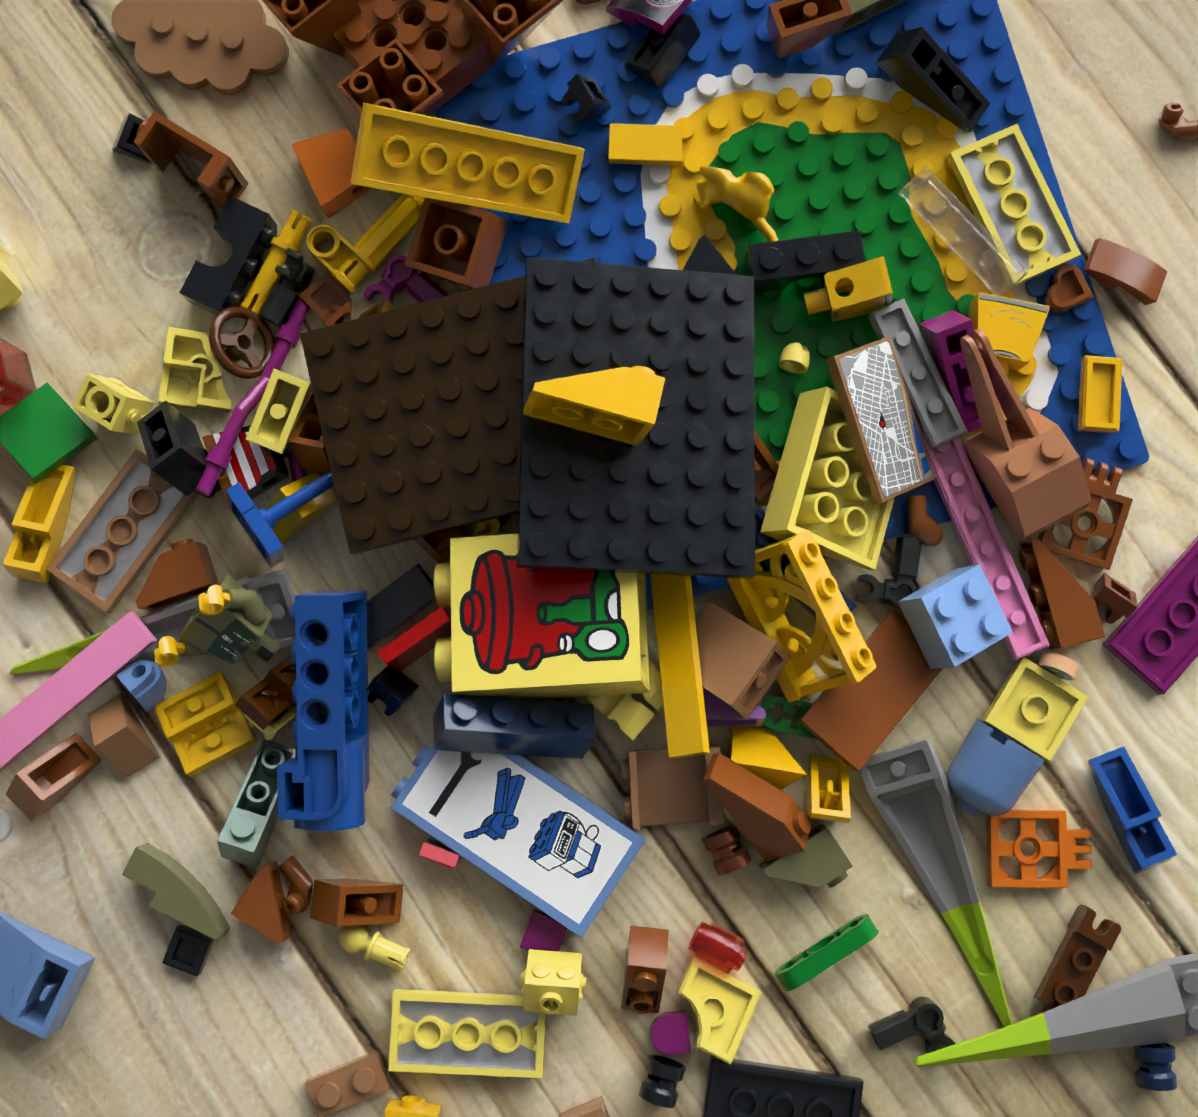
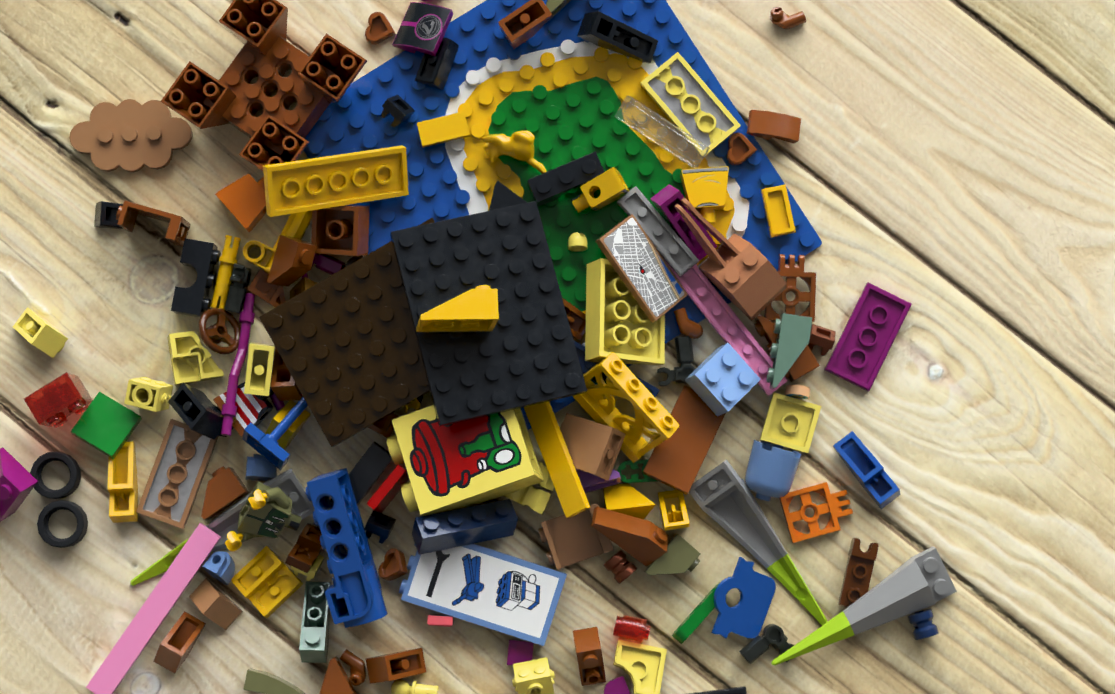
camera: 20 degrees left, 0 degrees up
none -> medium blue piece [245,454,277,481]
none -> dark orange slope [267,235,317,286]
none -> dark orange tile [378,548,408,581]
none -> blue piece [712,557,776,639]
none -> sand green slope [766,313,812,389]

